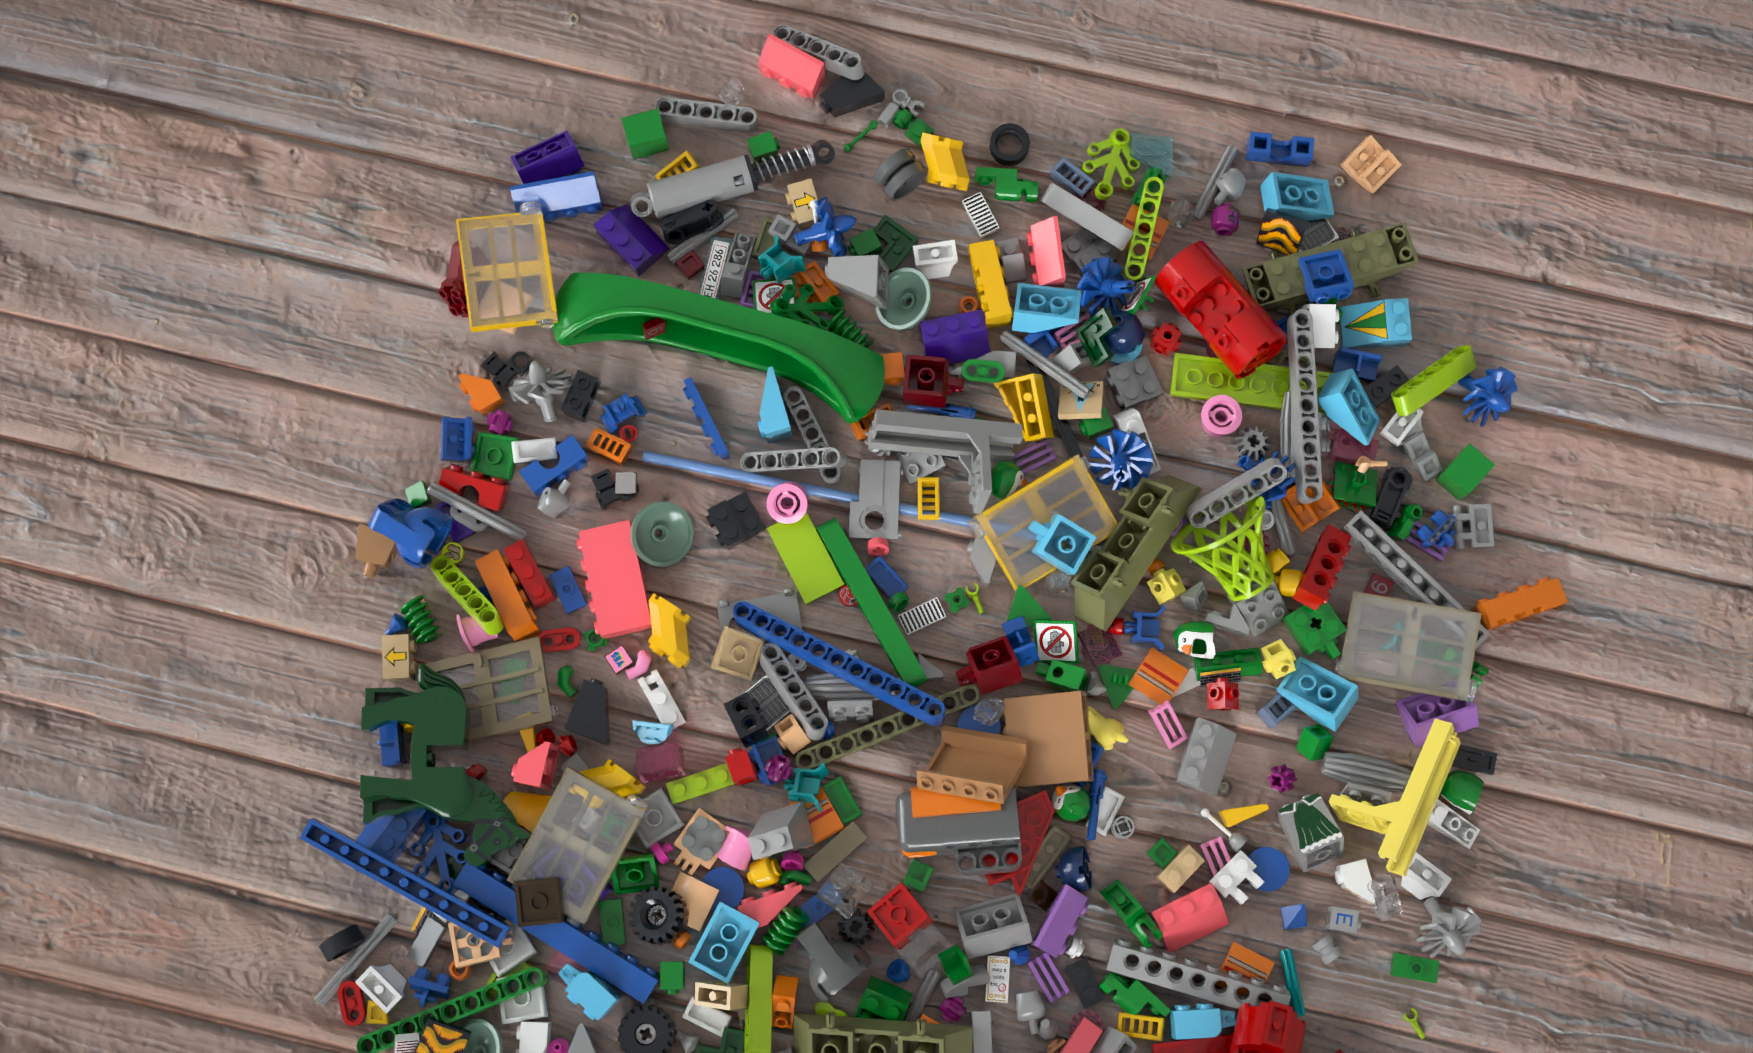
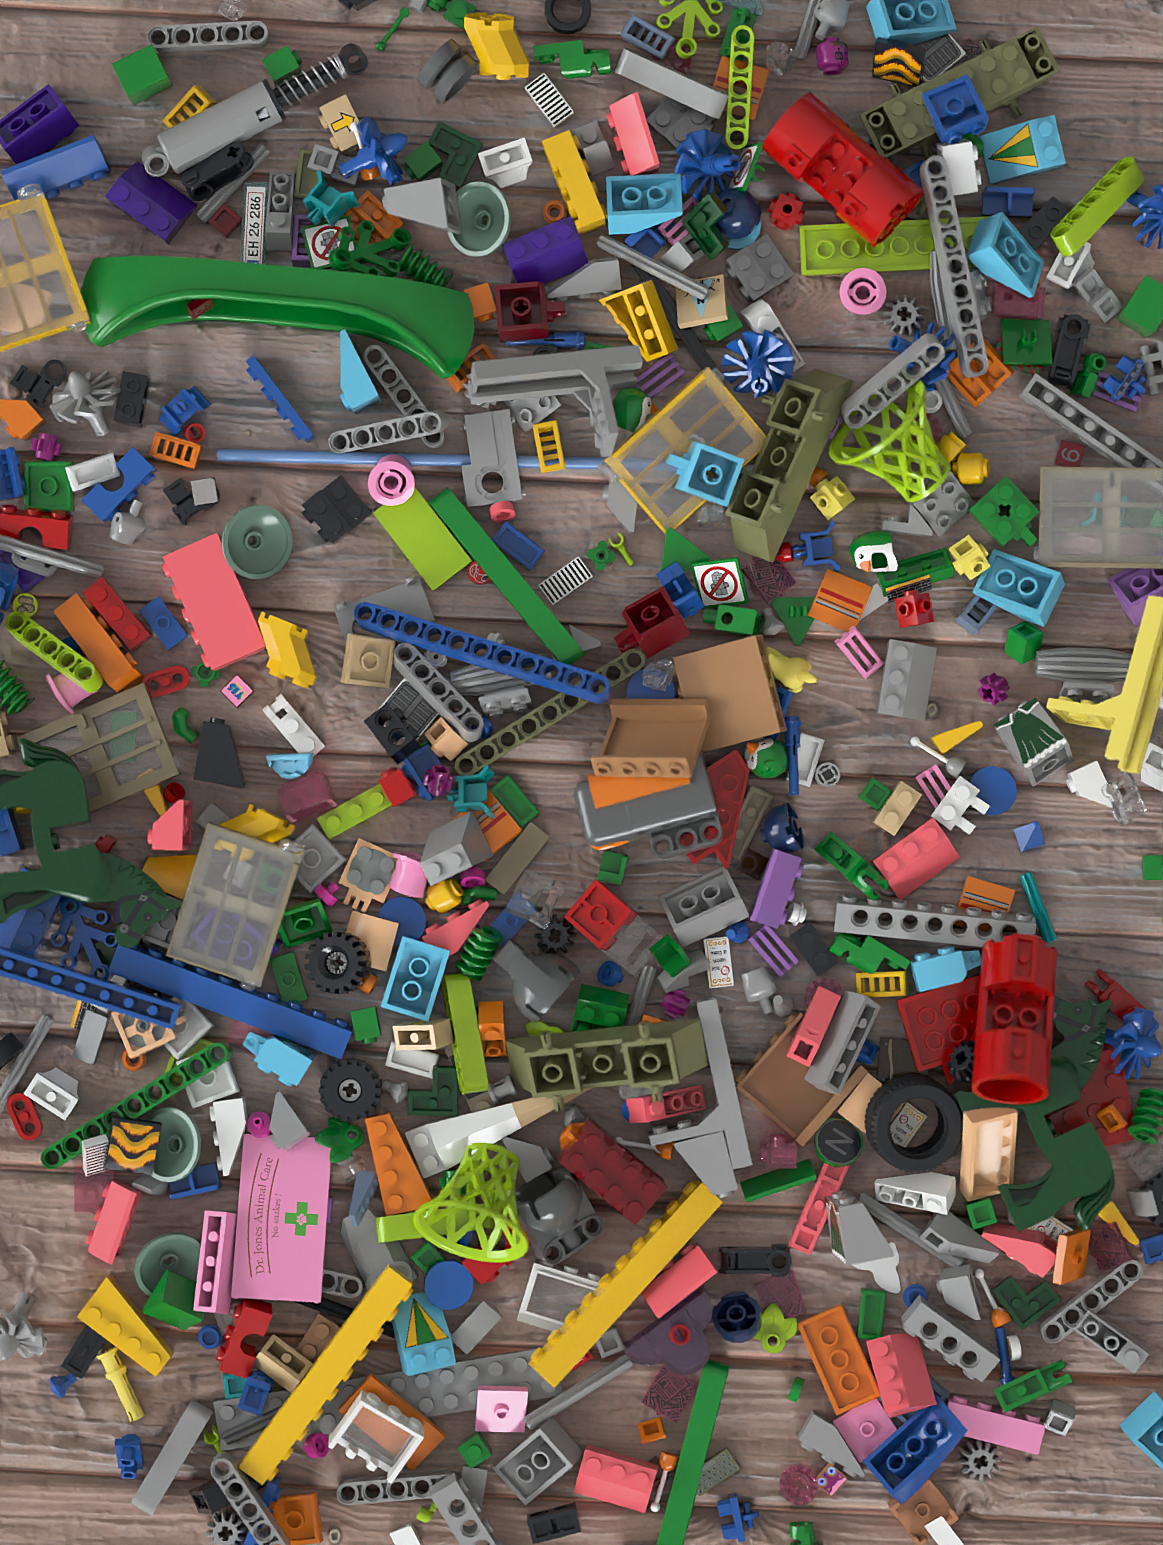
camera: 10 degrees left, 10 degrees up
yellow tile [366,1000,390,1024] -> none
blue hips [408,967,451,1008] -> none
dark brown tile [514,876,564,927] -> none
red plate [558,735,577,756] -> none
bright pink arm [625,650,651,680] -> none
green tile [888,591,909,613] -> none
green plate [962,359,1005,383] -> none
light grey slope [1181,581,1208,611] -> none
red brick [1292,524,1352,611] -> none
light grey wheel [1312,933,1343,964] -> none
light grey brick [1325,906,1362,933] -> none
light nougat hand [1355,456,1387,473] -> none

